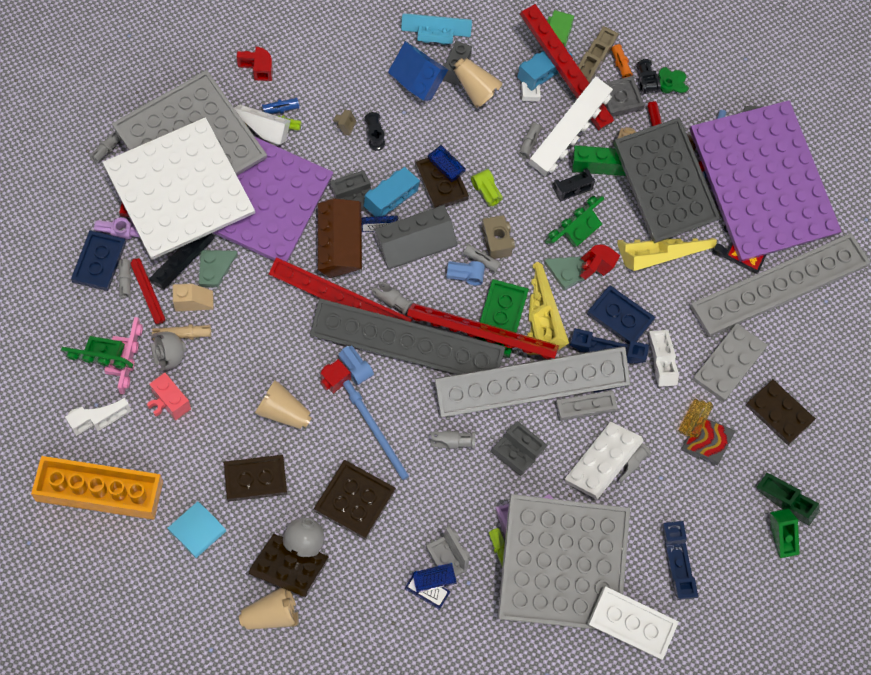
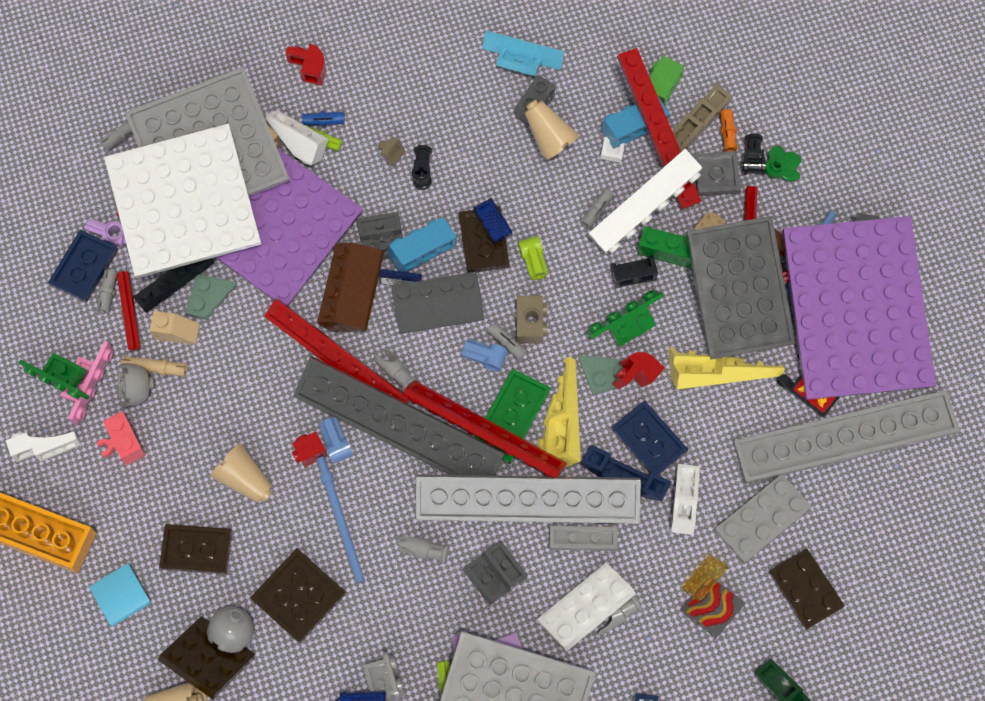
camera: 20 degrees right, 5 degrees up
blue slope [388,41,448,101] -> none

